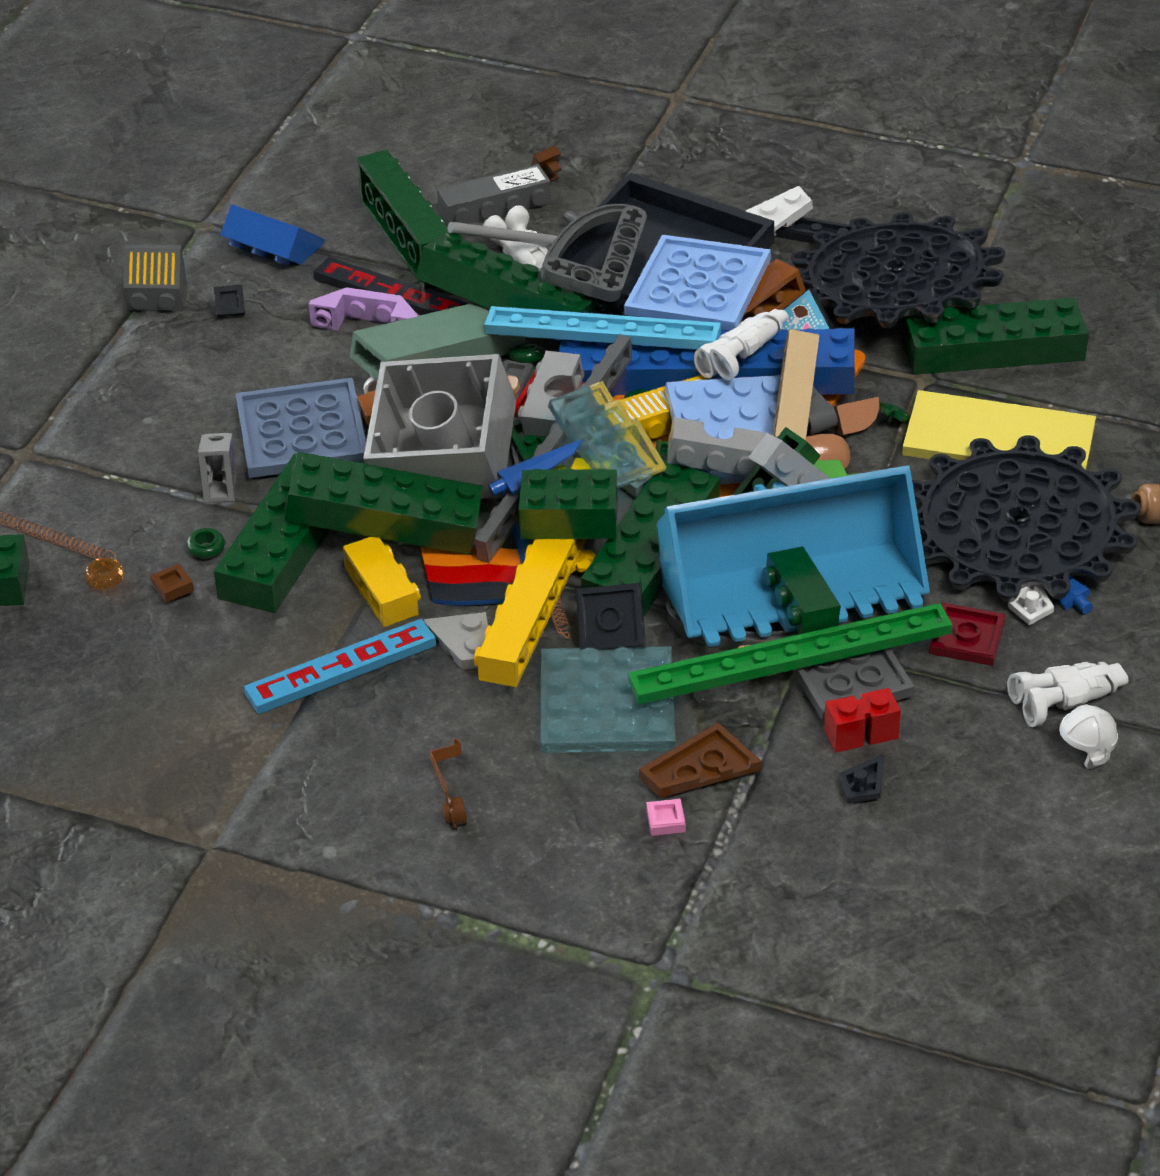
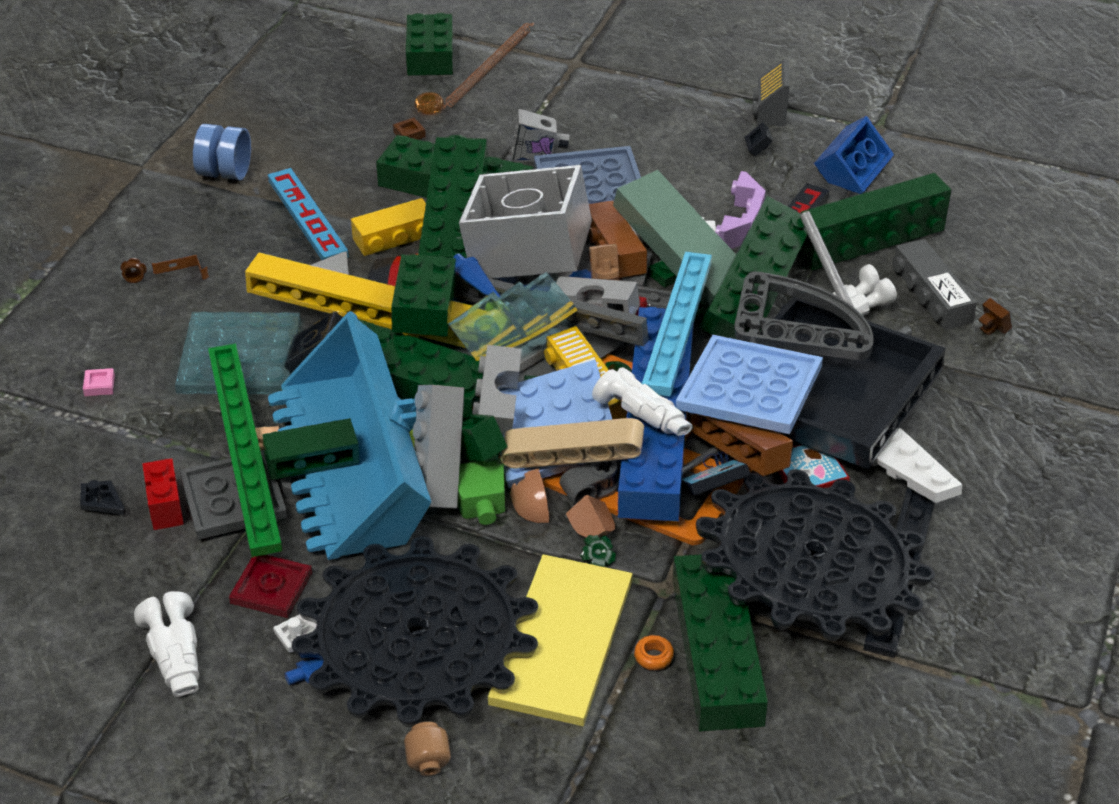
camera: 90 degrees right, 0 degrees up
reddish brown wing [639,723,762,798] -> none
white cap [1059,704,1118,769] -> none
none -> medium blue wheel [193,124,251,180]
none -> orange piece [634,635,674,671]

